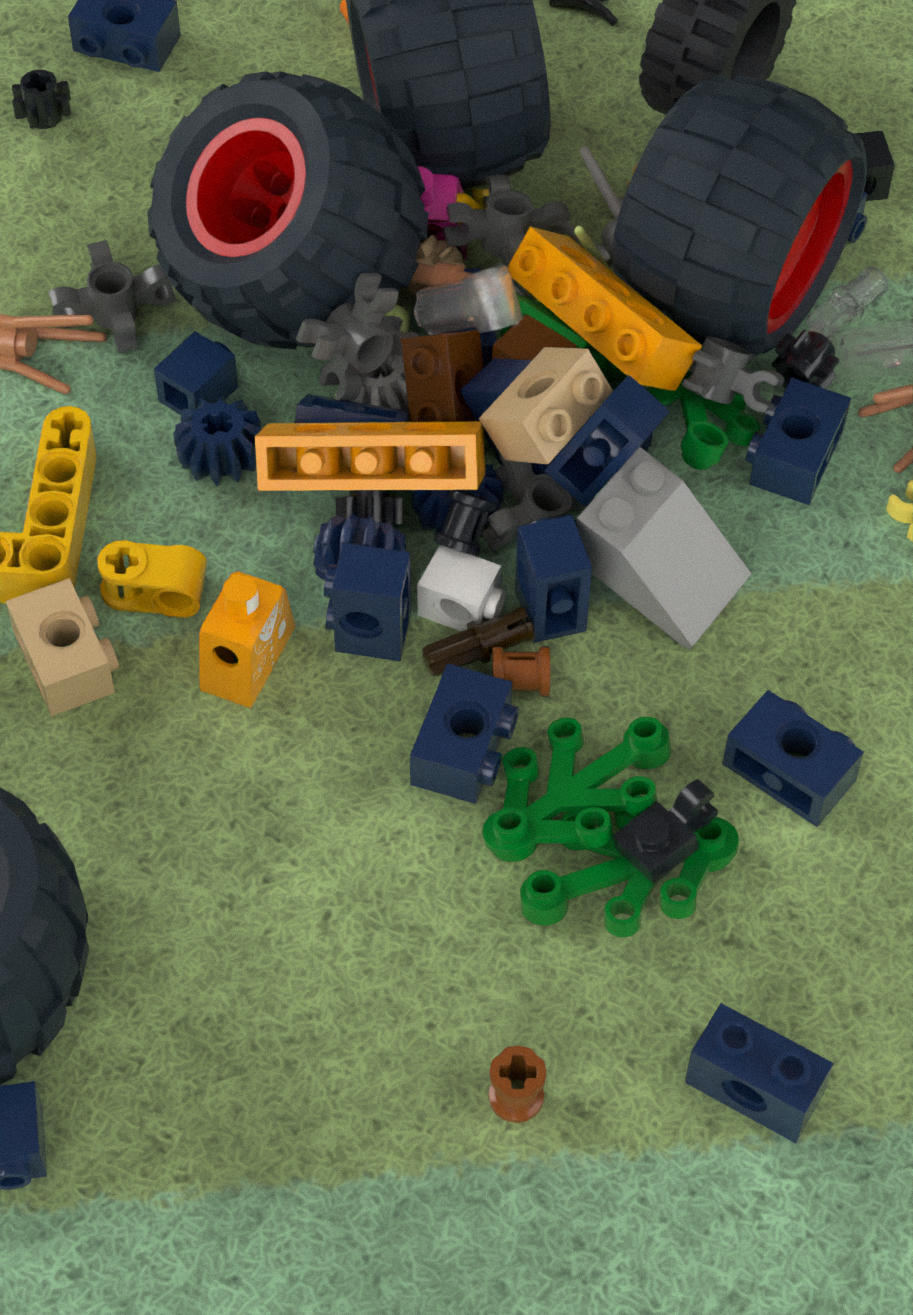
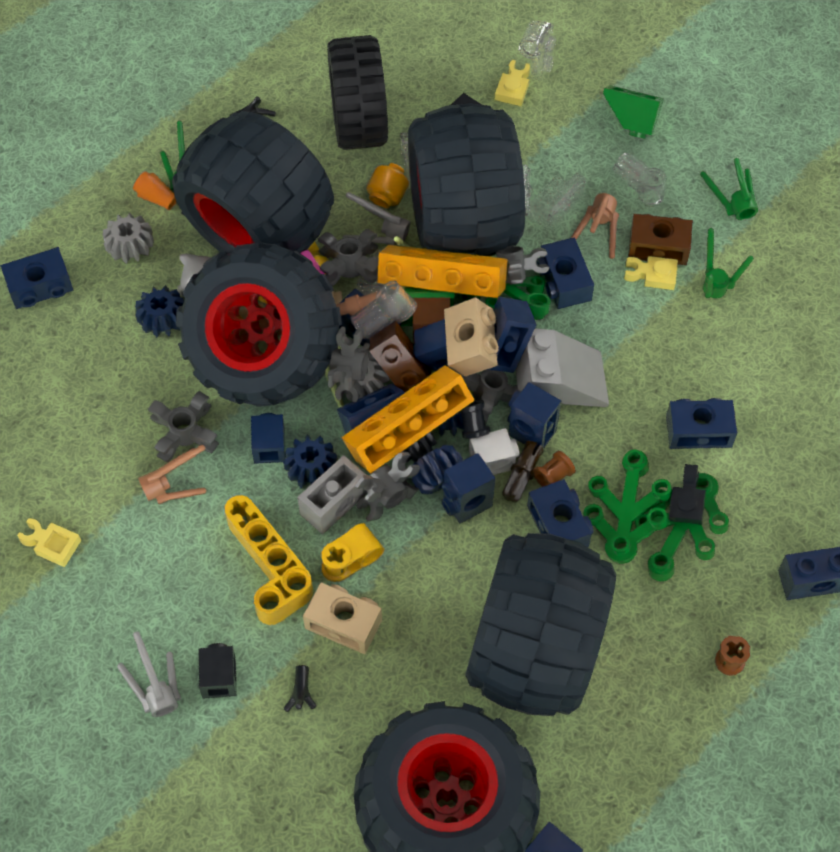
camera: 40 degrees left, 5 degrees up
black gear [12,70,71,129] -> none
light orange torso [199,571,295,708] -> none
black gear [772,330,840,389] -> none
none -> light grey gear [102,213,154,264]
none -> light grey brick [297,455,368,535]
none -> dark grey pin [355,452,420,521]
none -> black wheel [465,533,616,716]

